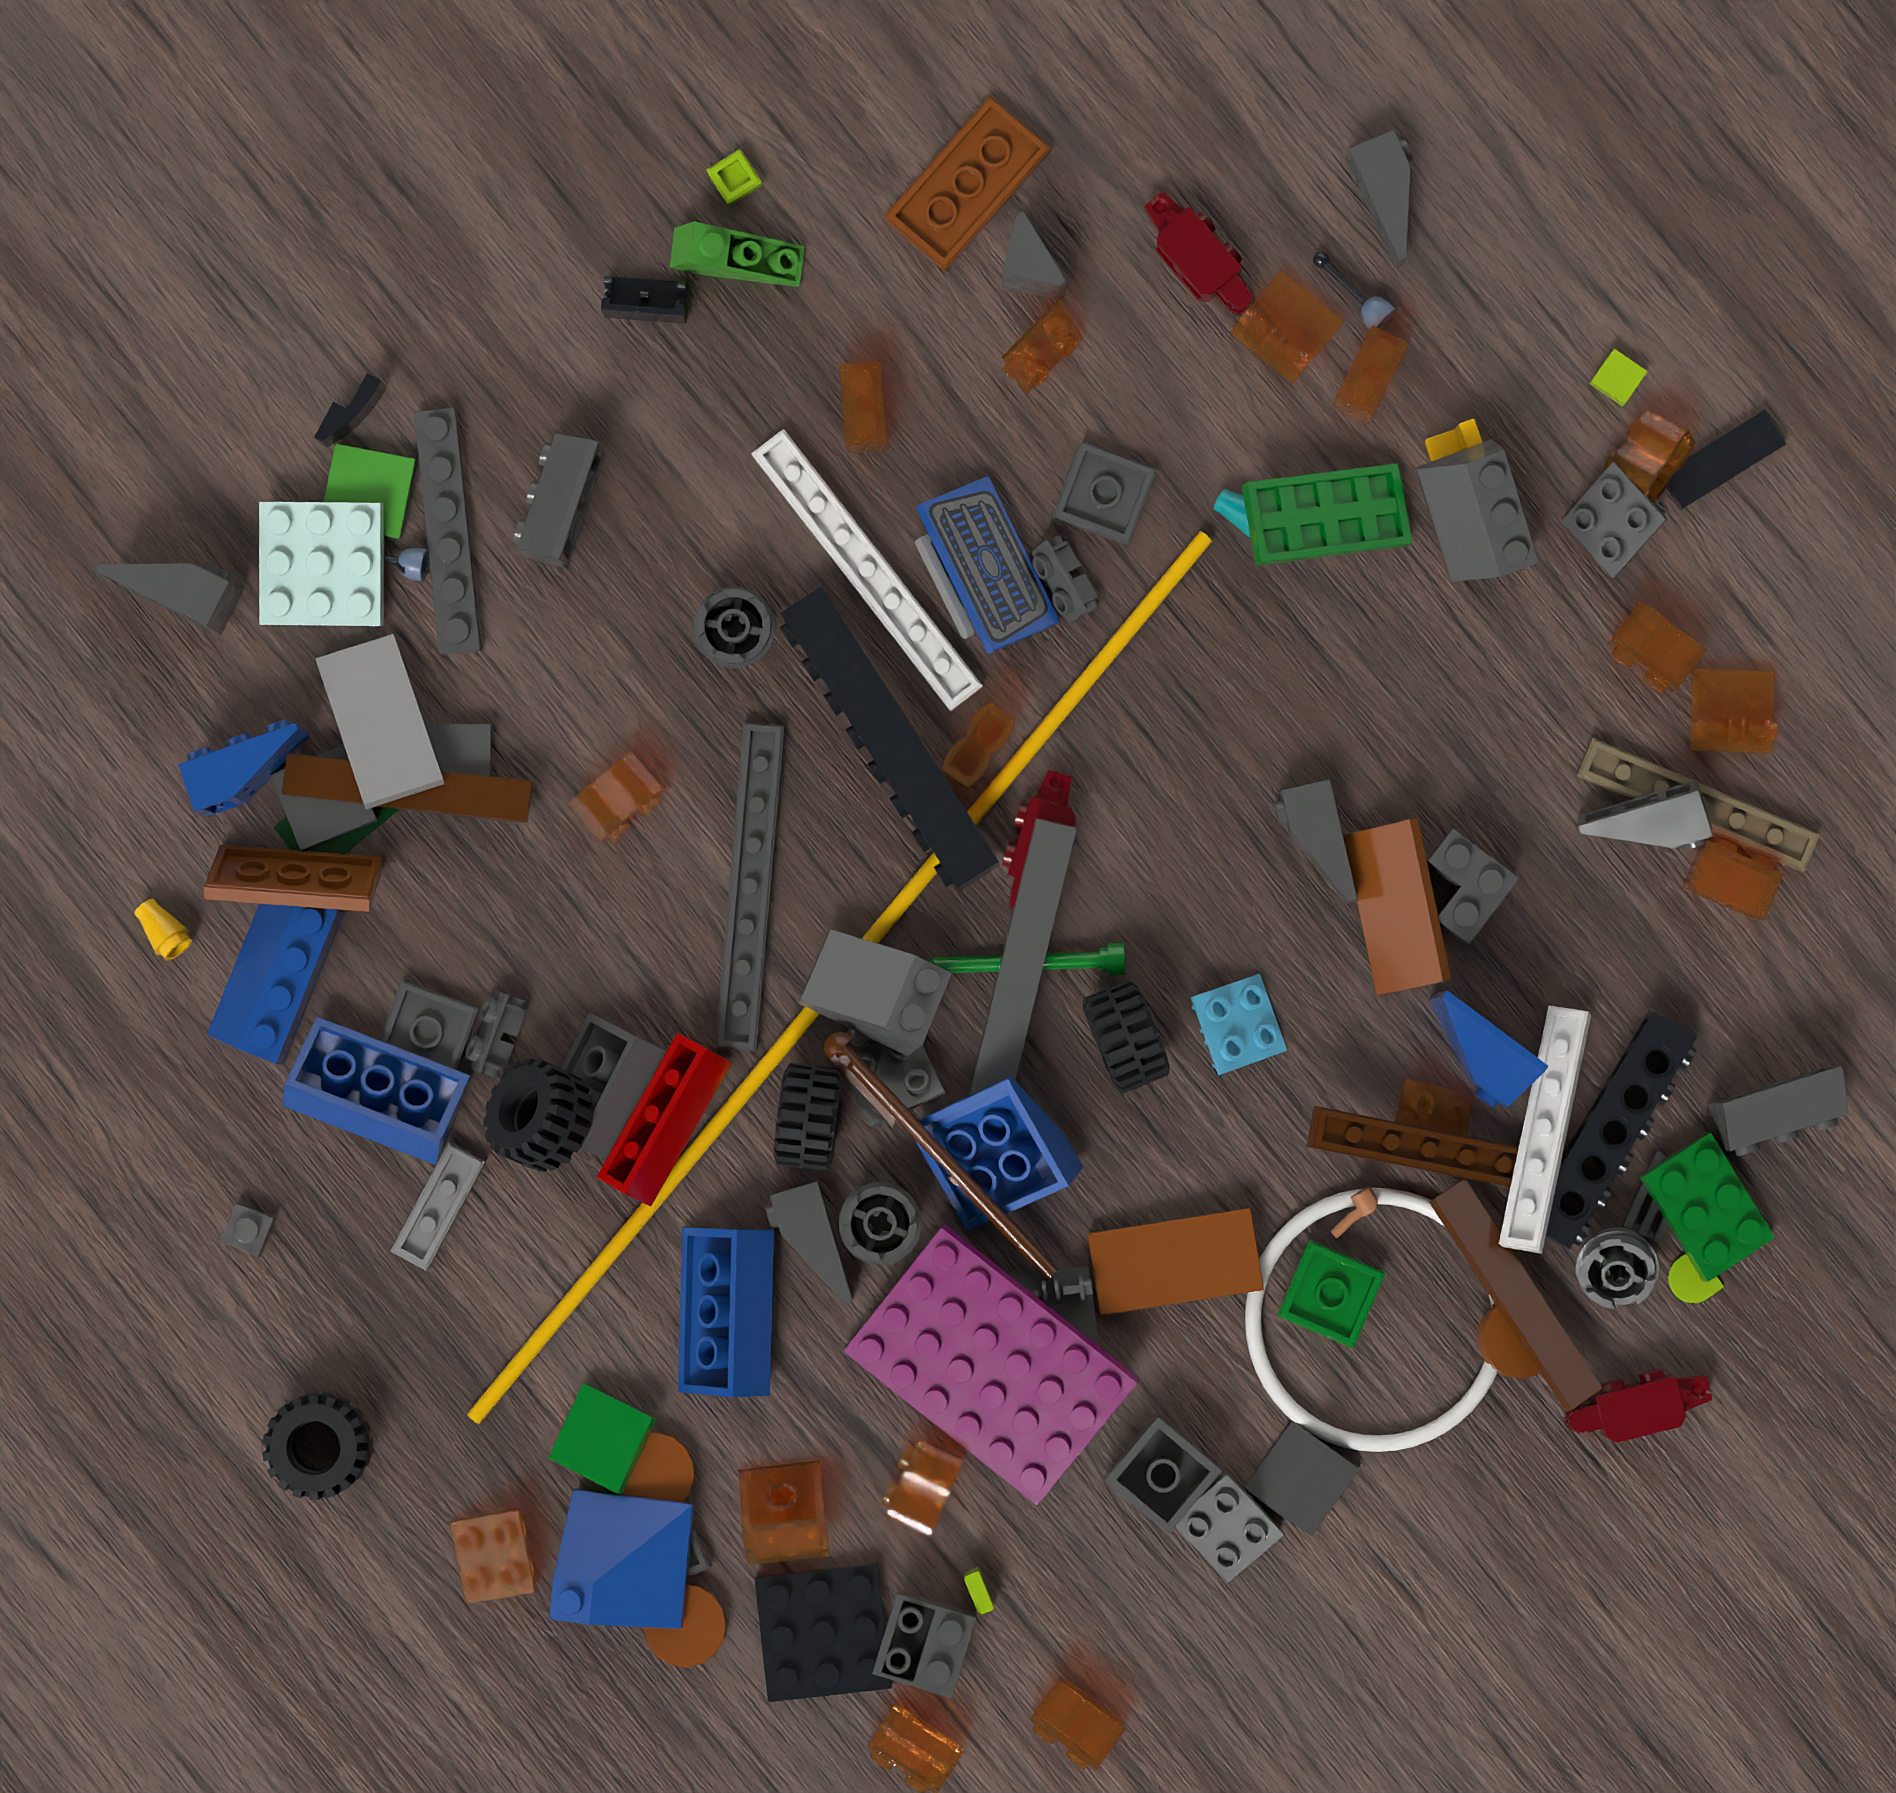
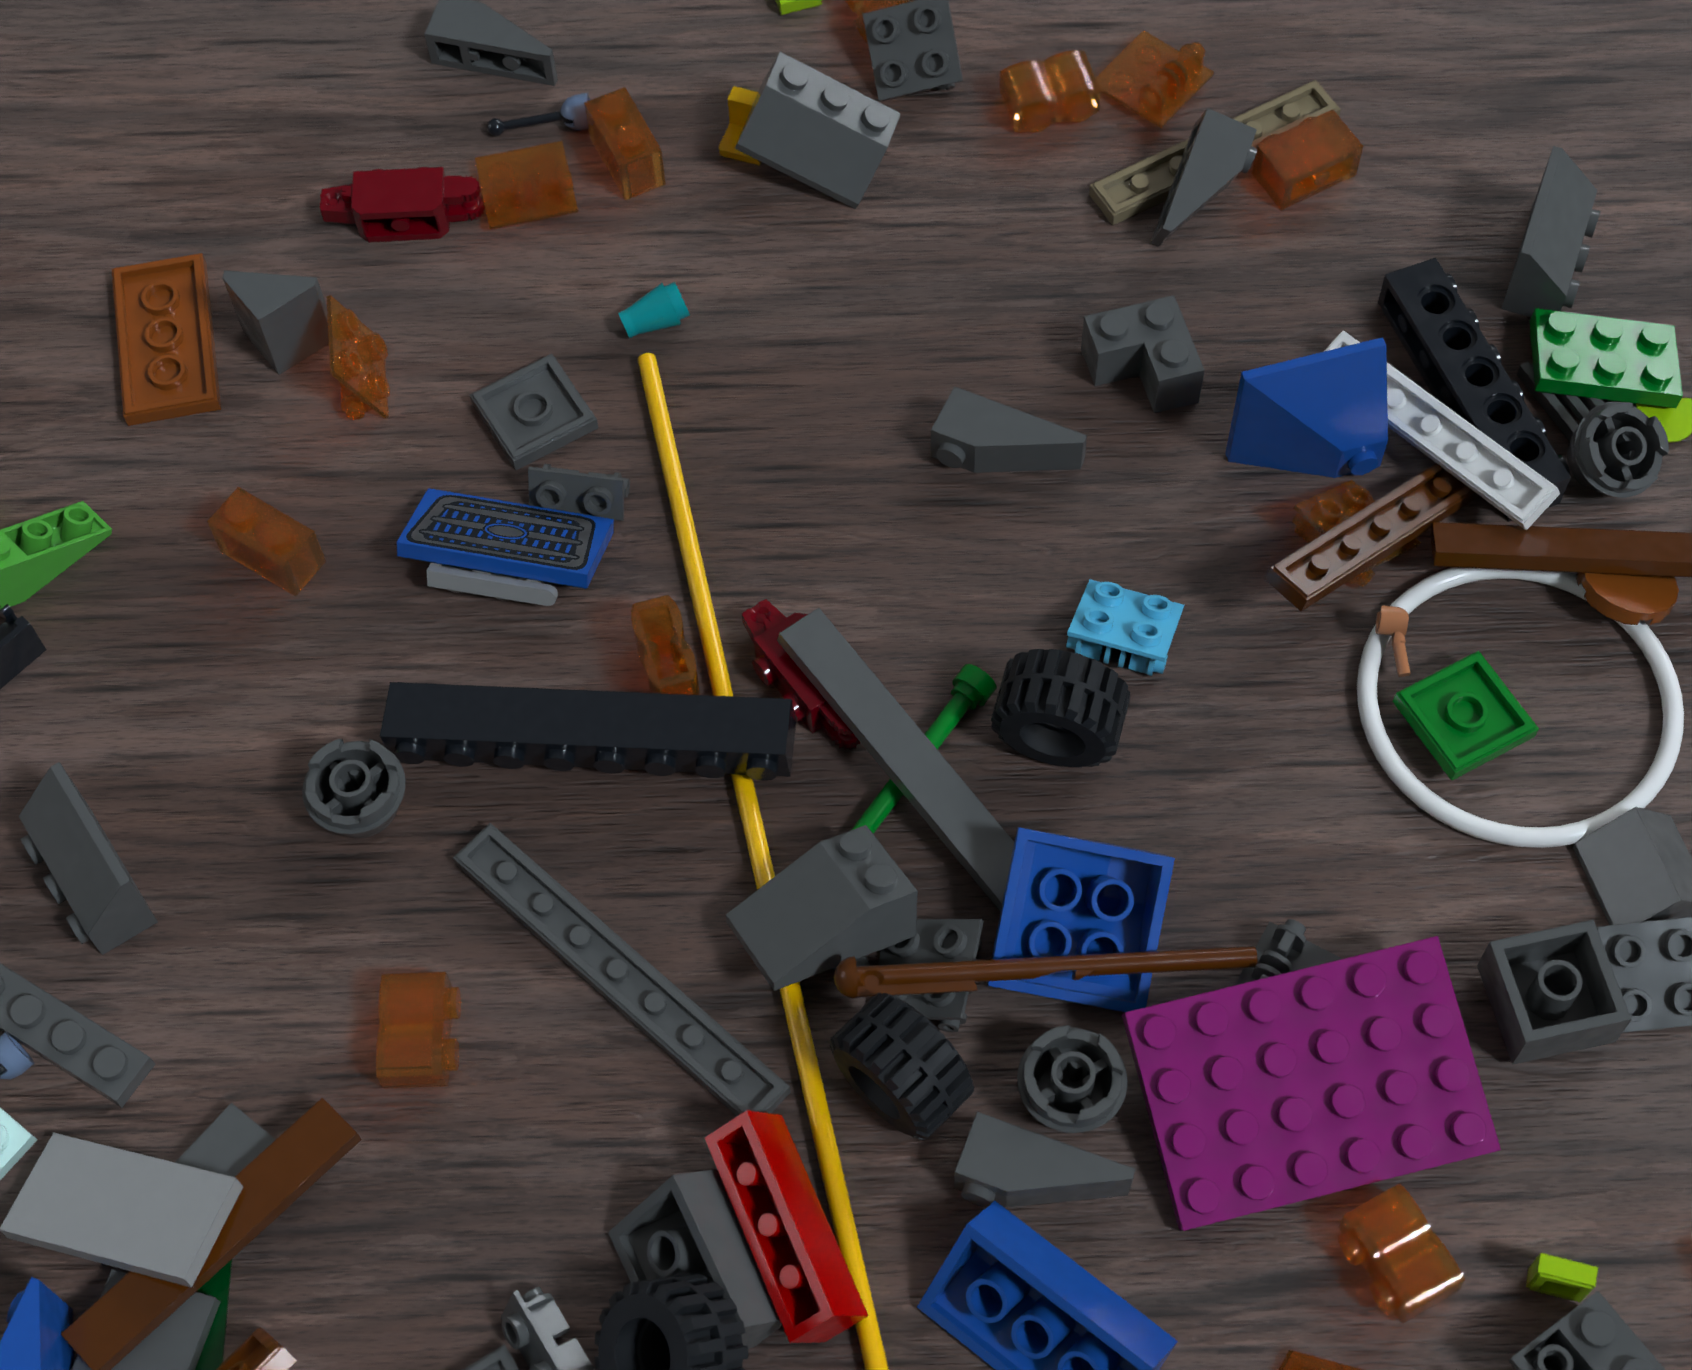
camera: 55 degrees left, 25 degrees down
white tile [751,429,983,712] -> none
dark orange tile [1088,1208,1264,1315] -> none
green plate [1241,463,1412,566] -> none
dark orange tile [1343,818,1451,996] -> none

